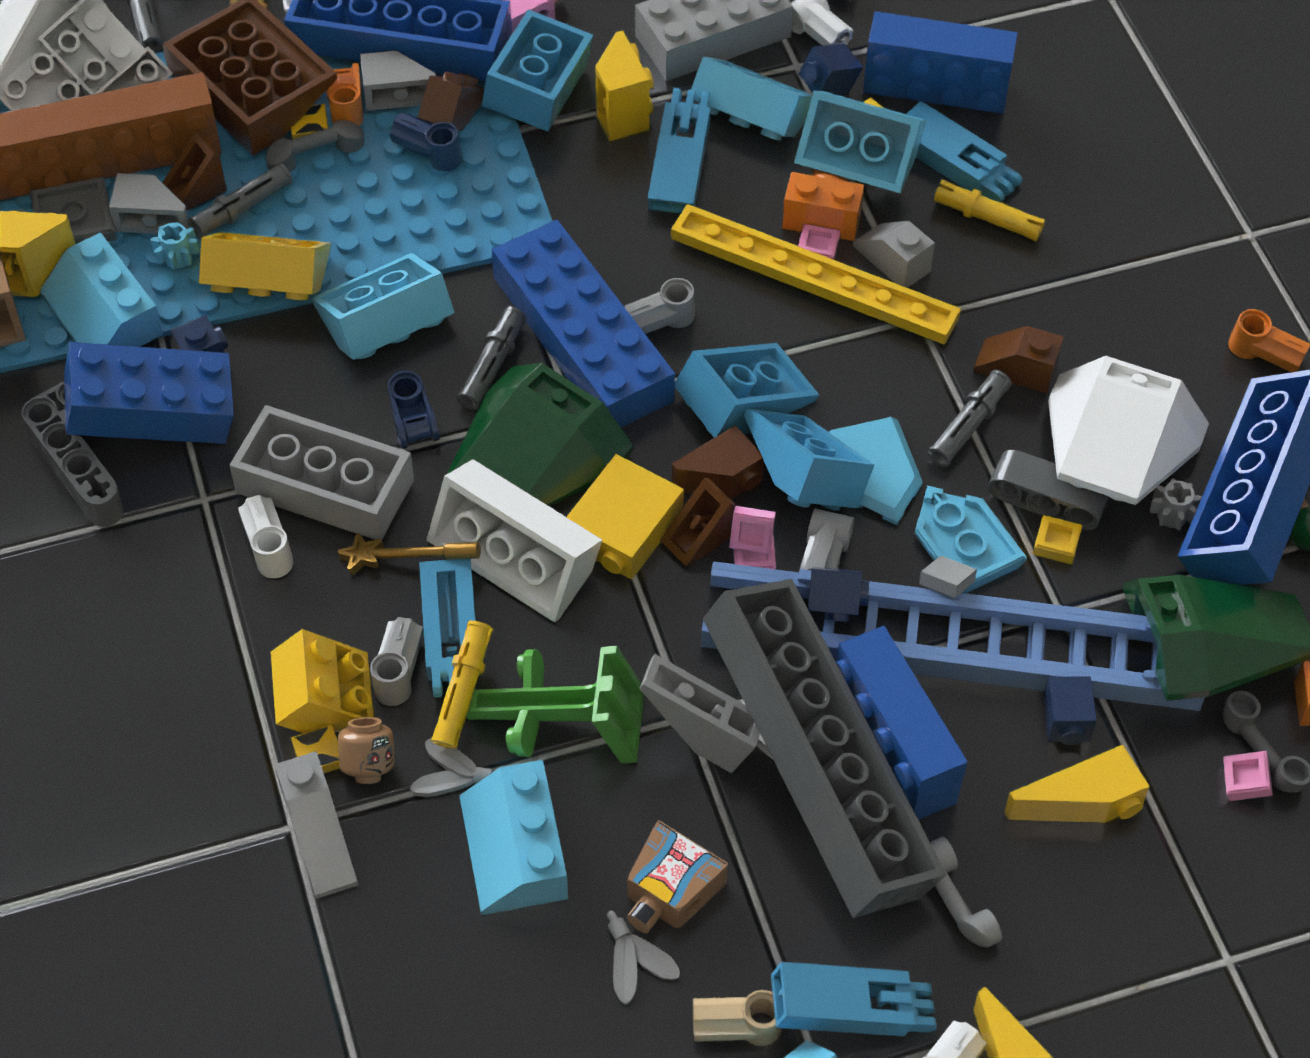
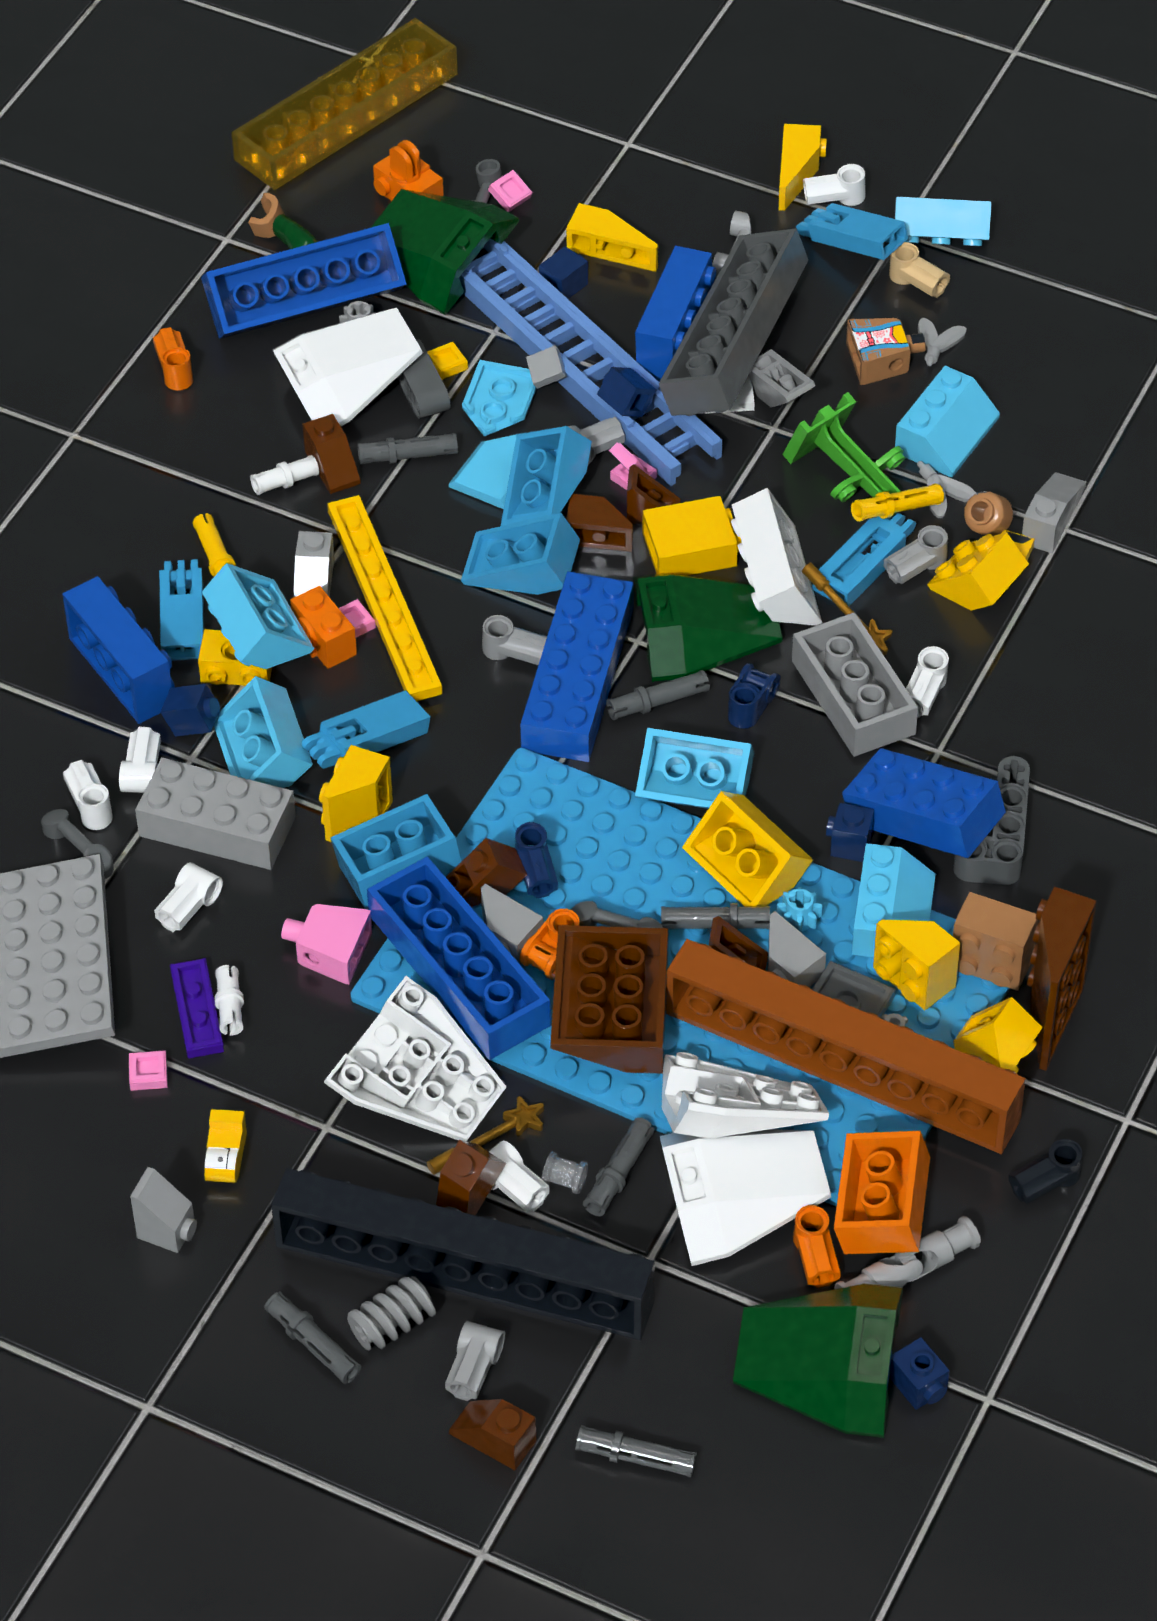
camera: 135 degrees left, 5 degrees down
none -> white pin [250,455,319,495]

